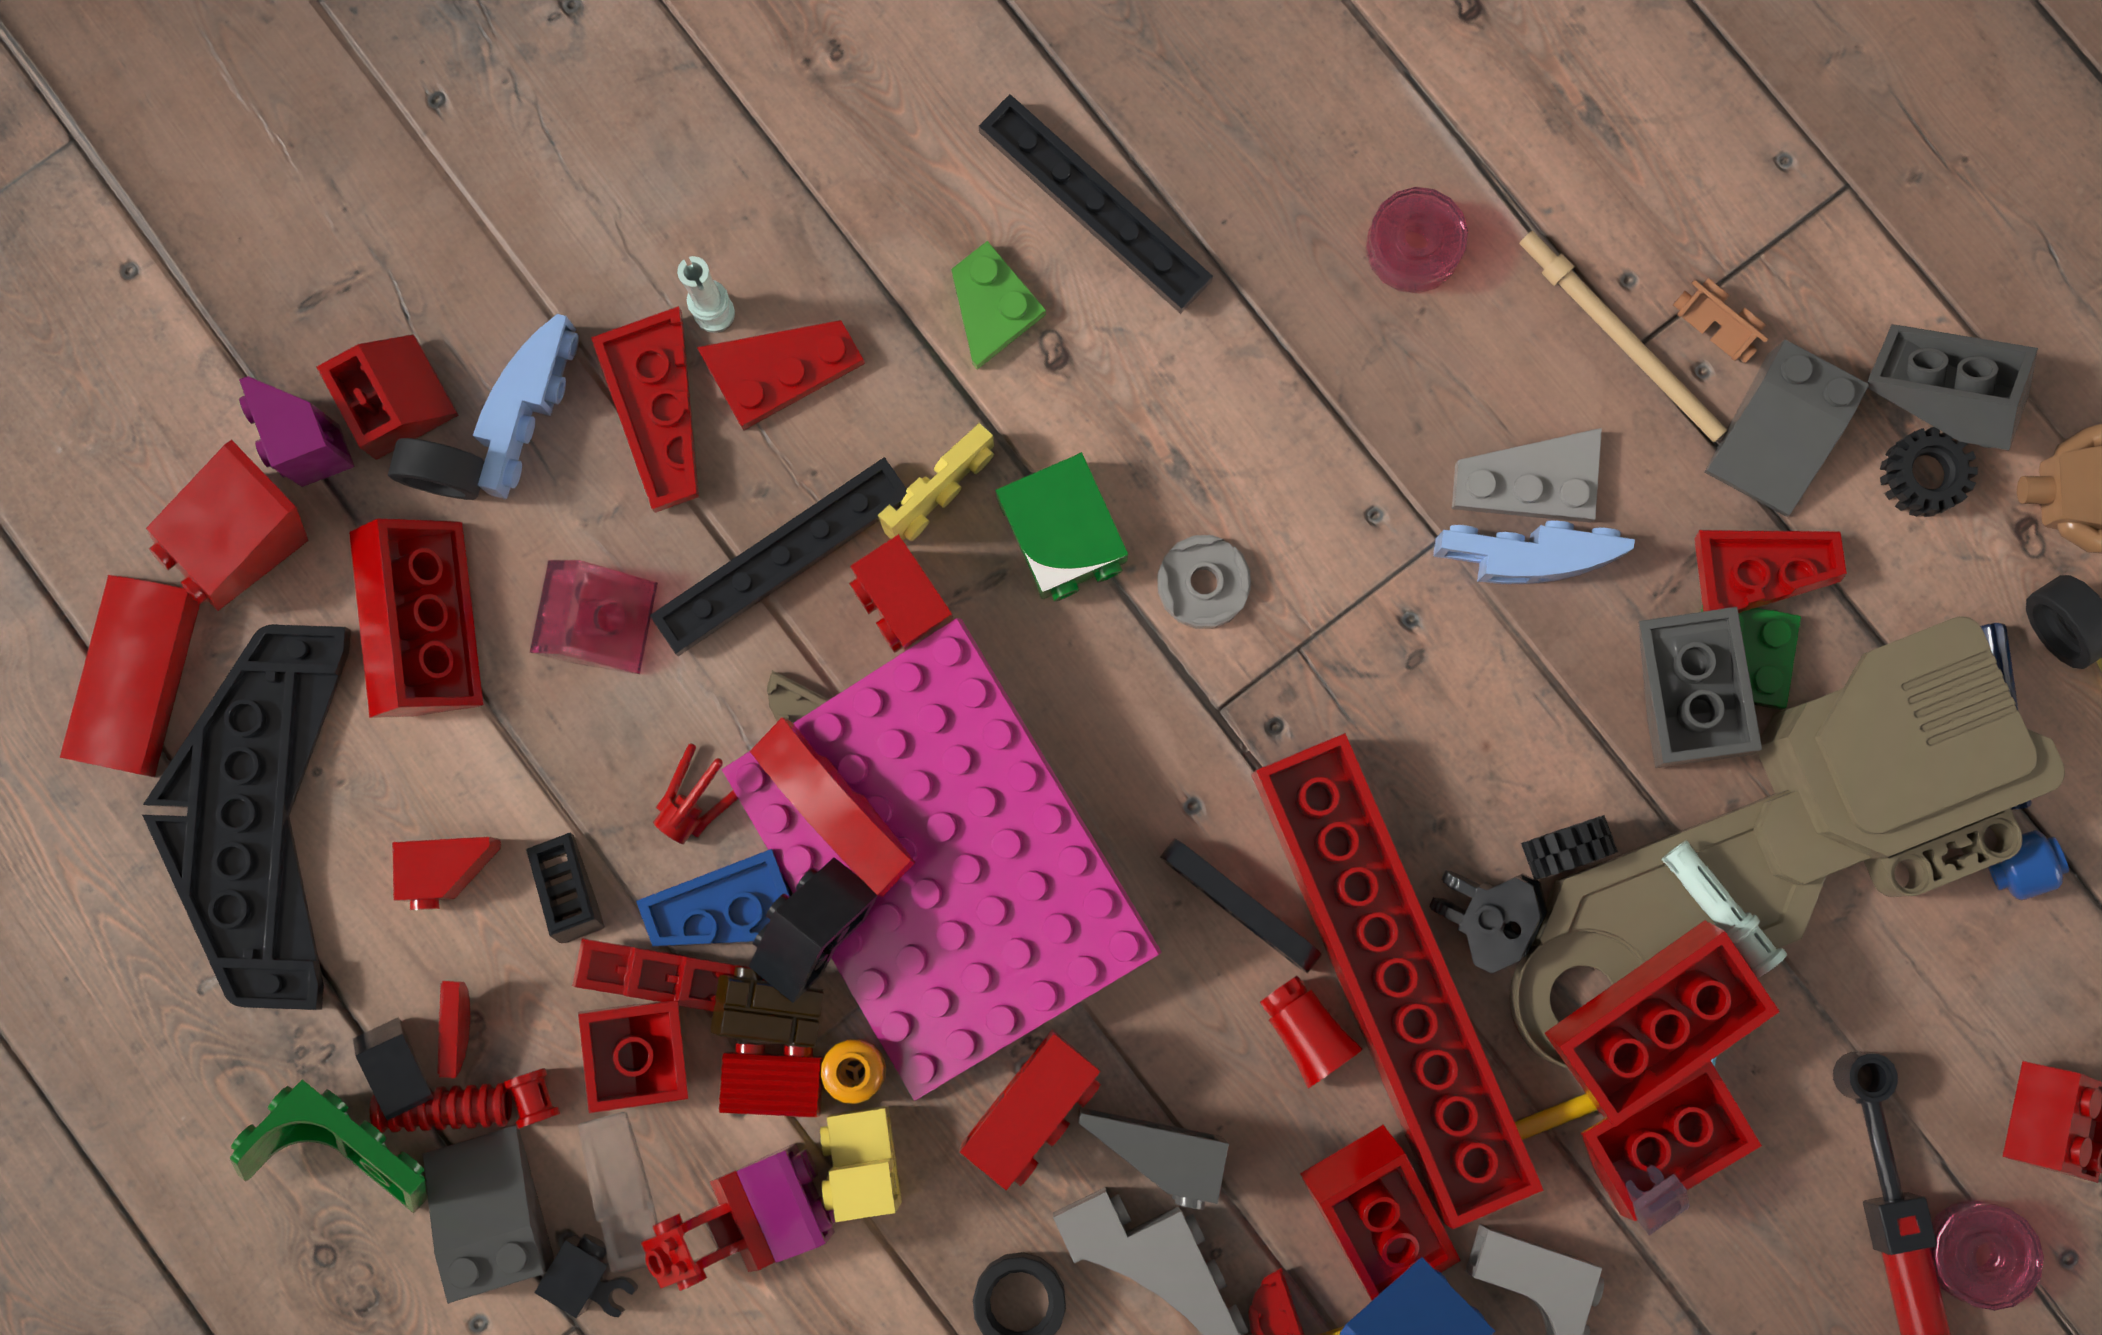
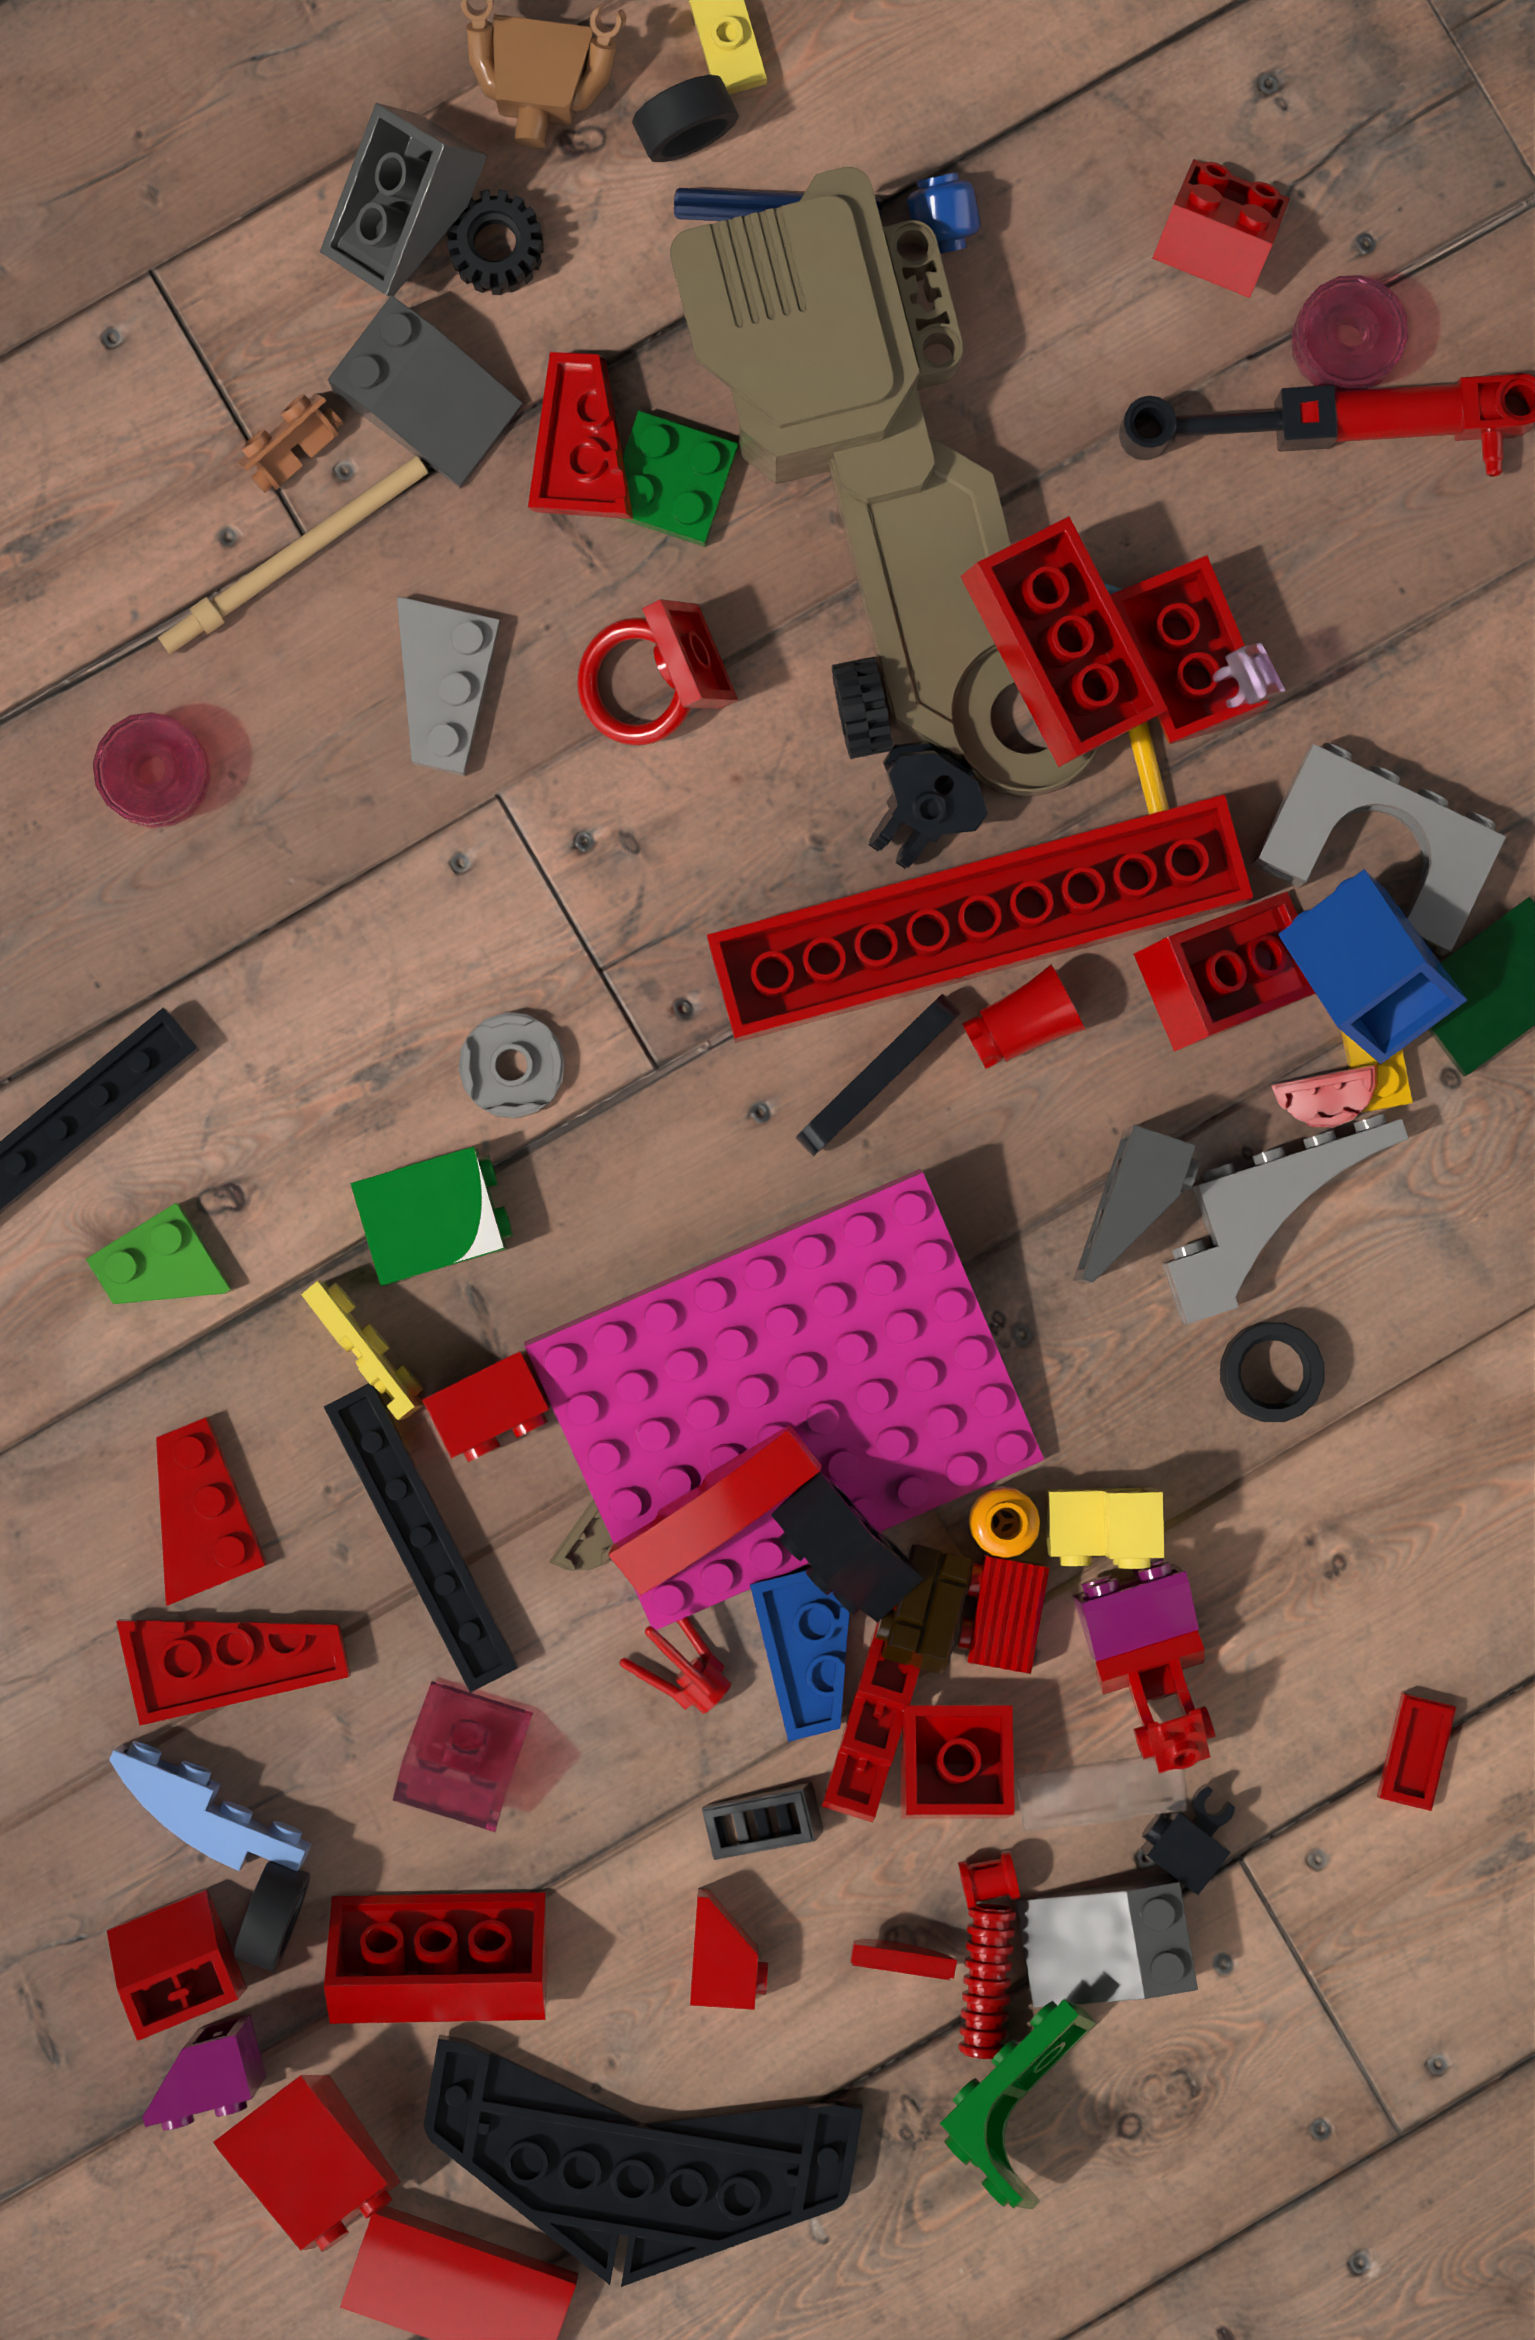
camera: 85 degrees left, 5 degrees up
black slope [353,1017,434,1121] -> none
light aqua pin [677,256,735,333] -> none
red slope [959,1029,1101,1191] -> none
light blue slope [1433,521,1635,584] -> none
dark grey slope [1638,607,1762,768] -> none
light aqua pin [1661,840,1787,979] -> none
none -> red tile [577,599,739,746]

